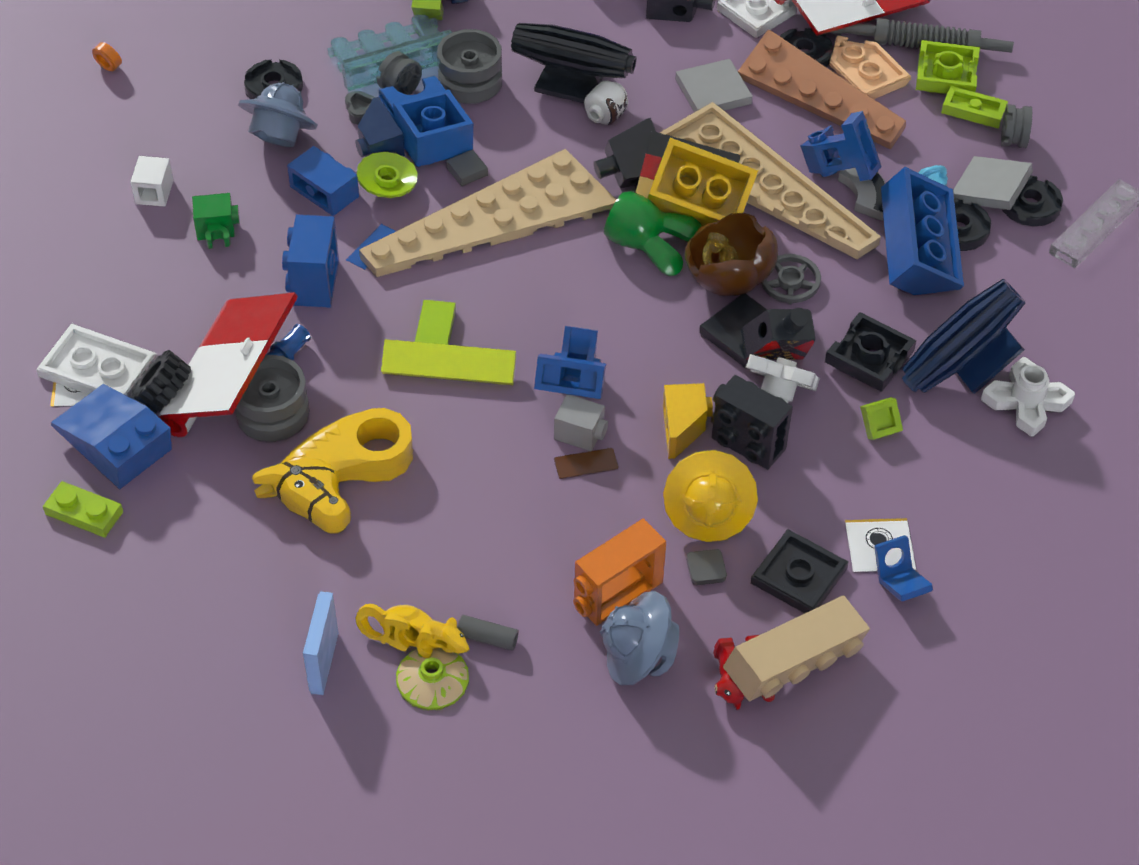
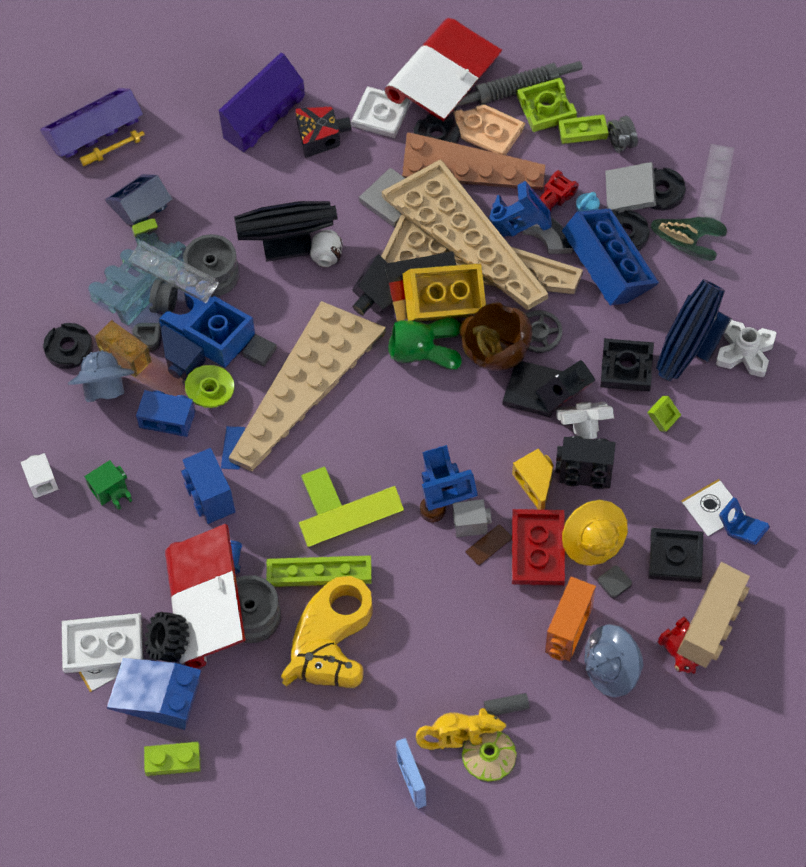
camera: 25 degrees left, 10 degrees up
none -> clear yellow brick [95,320,152,378]
none -> clear plate [128,241,219,303]
none -> lime plate [266,555,372,587]
none -> tan wing [382,159,548,310]
none -> reddish brown tile [420,499,446,522]
none -> red plate [512,509,565,585]
none -> red connector [539,170,579,212]
none -> clear green animal [651,217,728,261]

